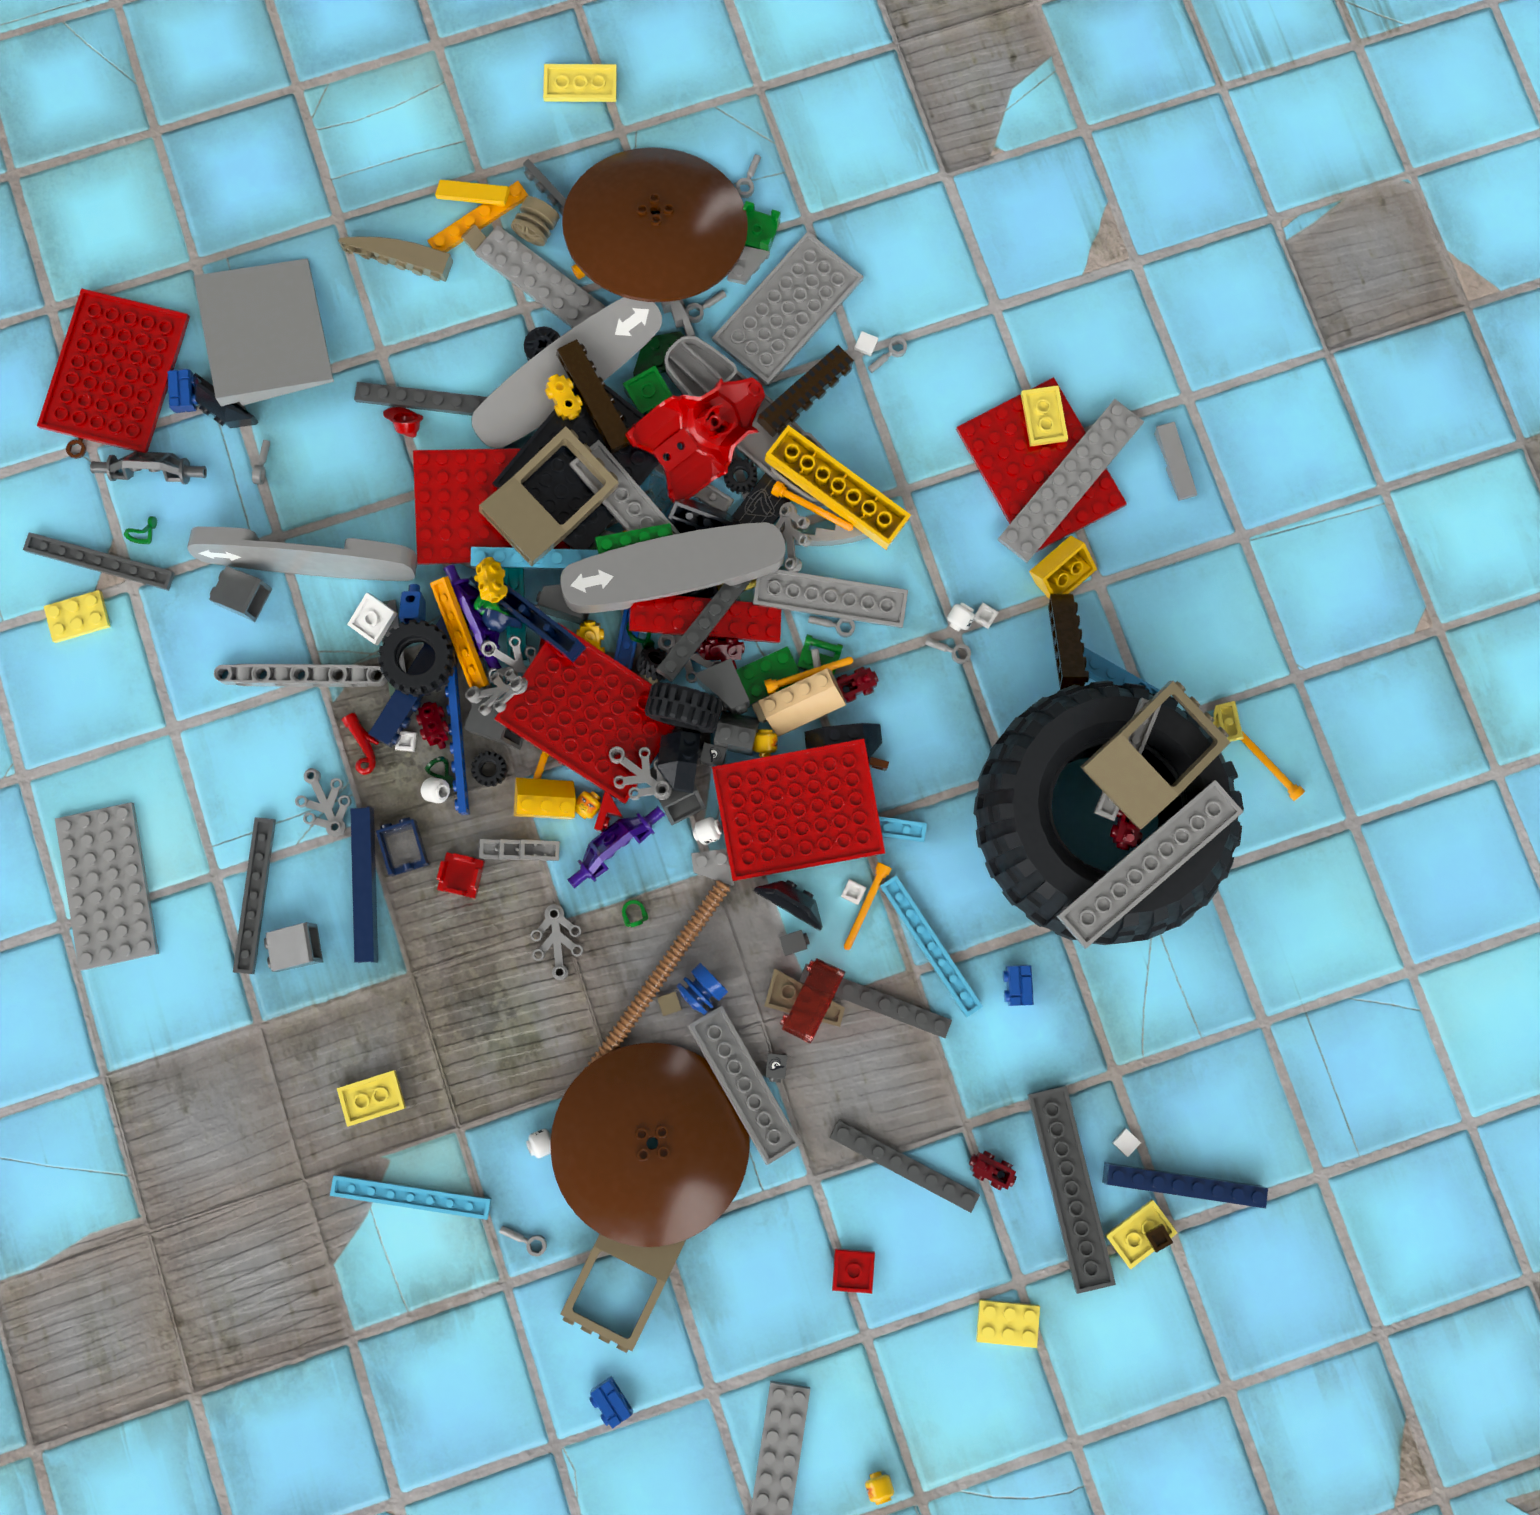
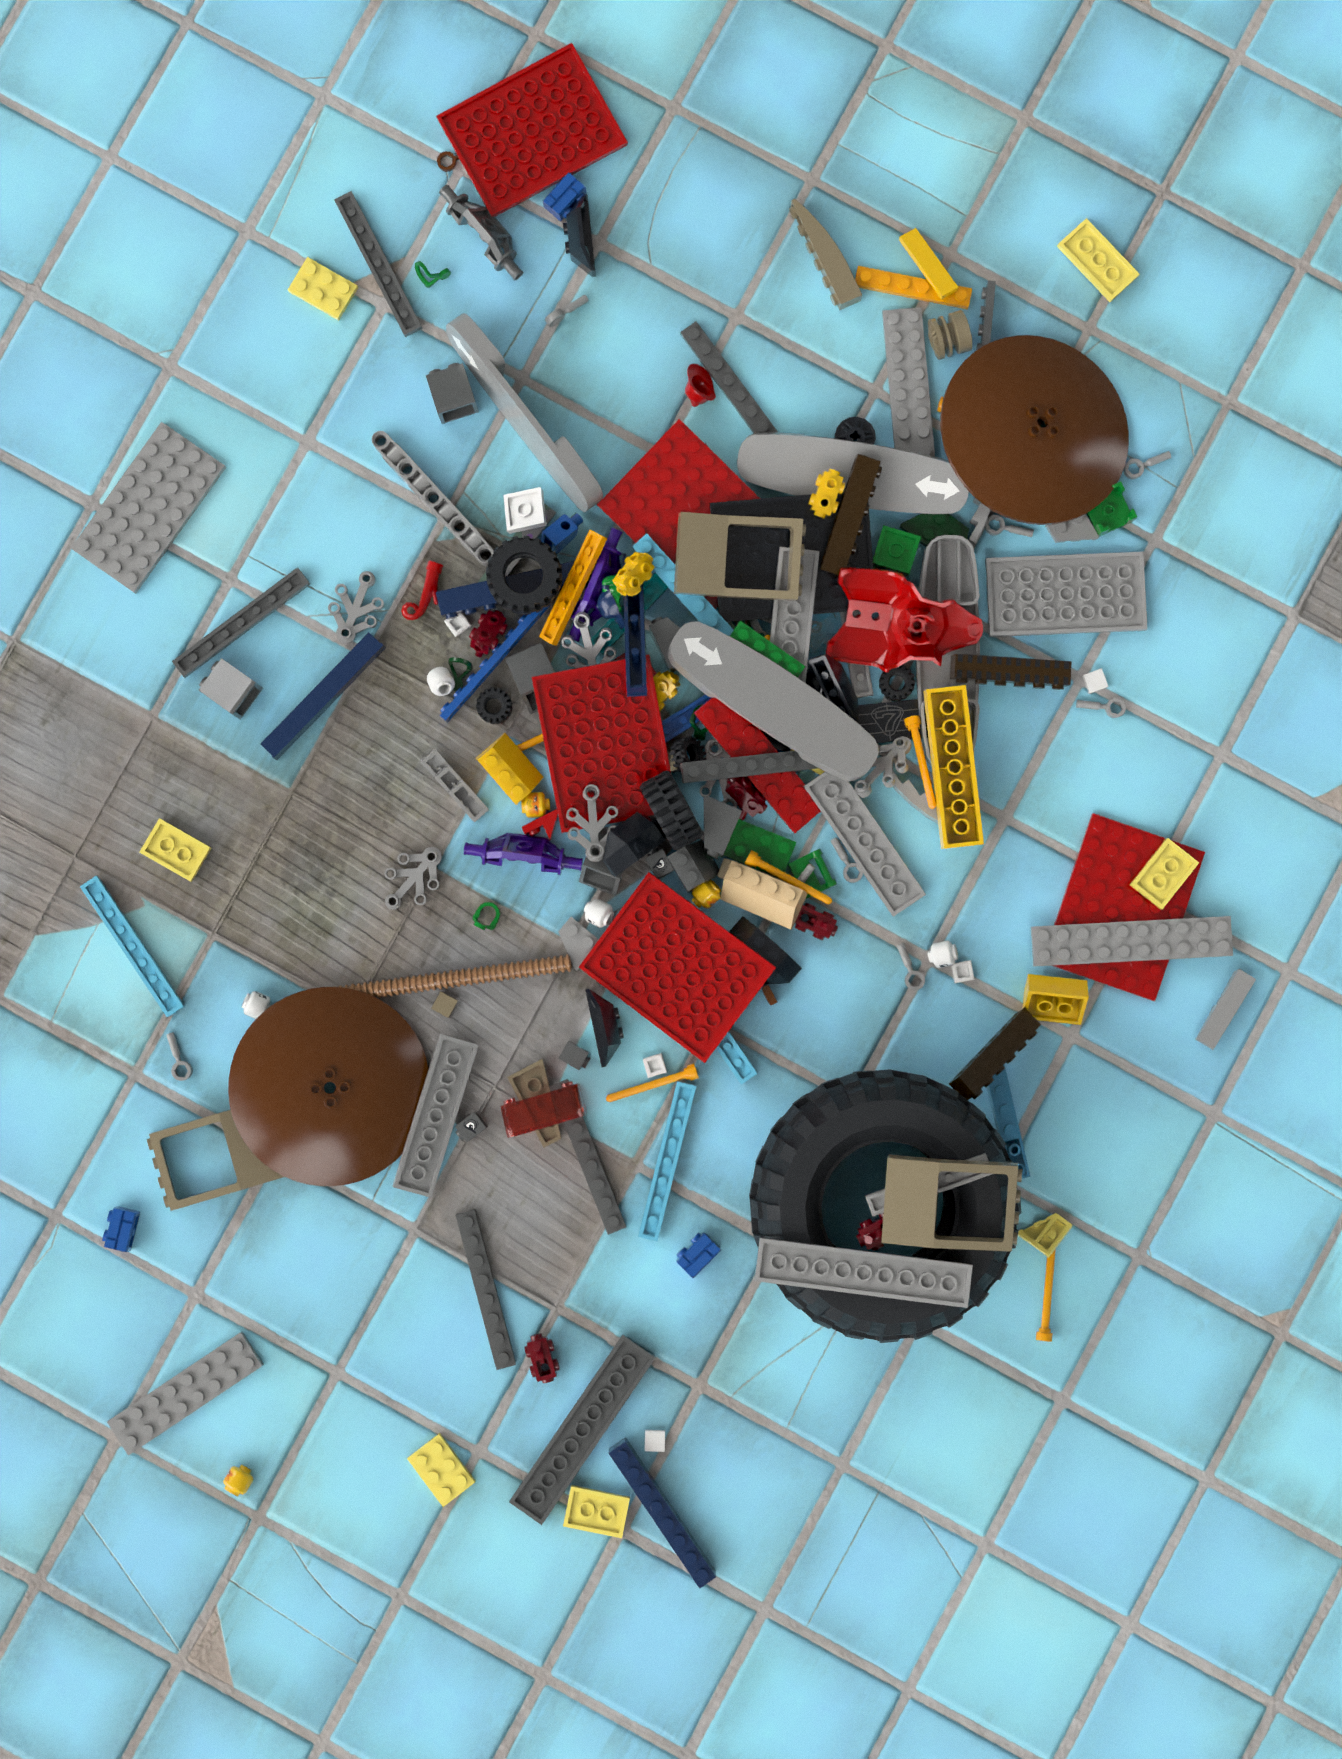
camera: 55 degrees right, 5 degrees up
light grey slope [194,259,334,406] -> none
window [376,817,430,877] -> none
red panel [437,852,485,899] -> none
dark tan tile [461,224,487,252] -> none
light grey plant [465,669,528,716] -> none
blue wheel [677,963,728,1015] -> none
red plate [832,1248,875,1294] -> none
dark brown plate [1144,1224,1173,1253] -> none

